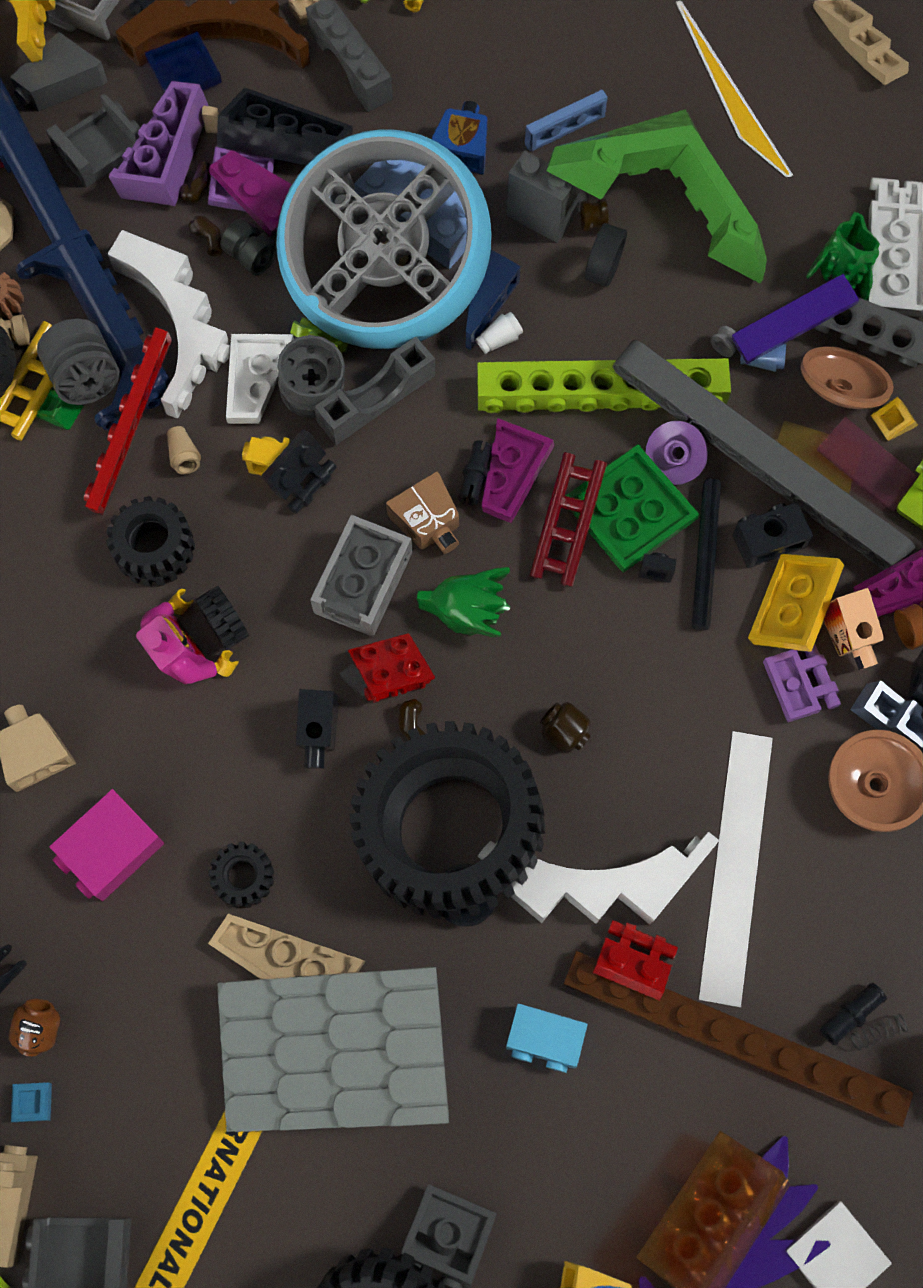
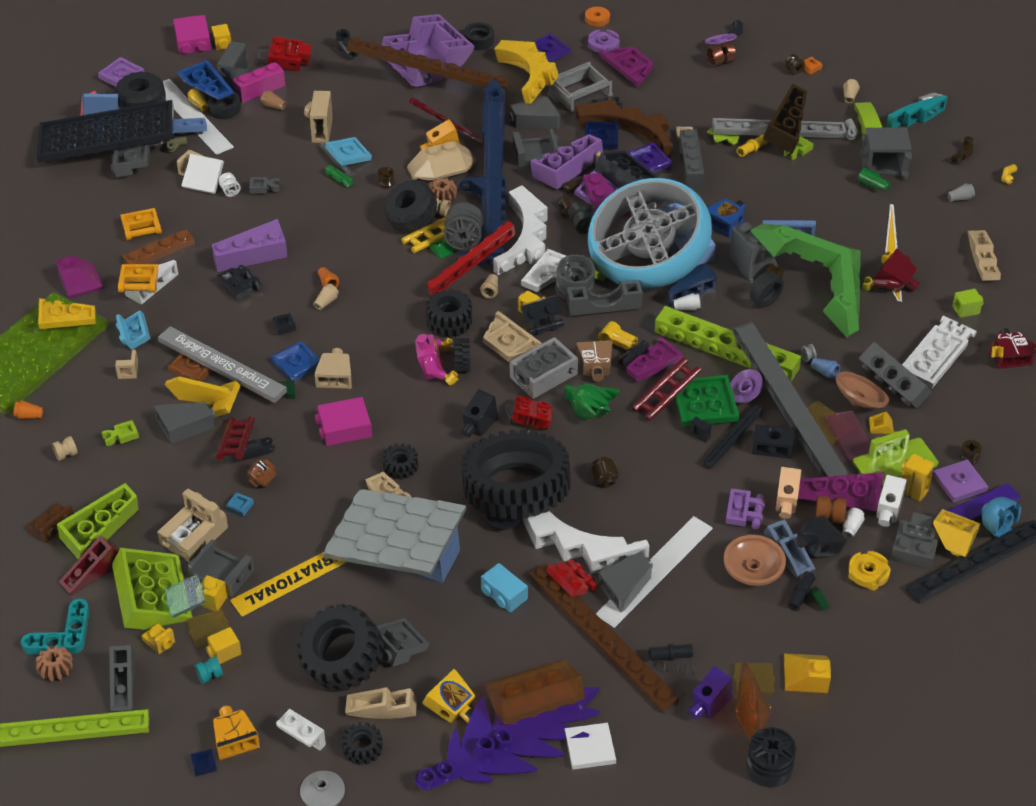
camera: 30 degrees right, 25 degrees down
dark purple tile [731,274,859,364] -> none
yellow plate [748,554,844,652] -> none
green piece [806,212,880,301] -> none
none -> tan wing [483,311,542,362]
none -> yellow piece [598,321,638,350]
none -> dark grey slope [599,551,653,612]
none -> dark purple plate [627,143,672,173]
none -> dark red torso [862,249,920,292]
none -> lime brick [952,289,984,318]

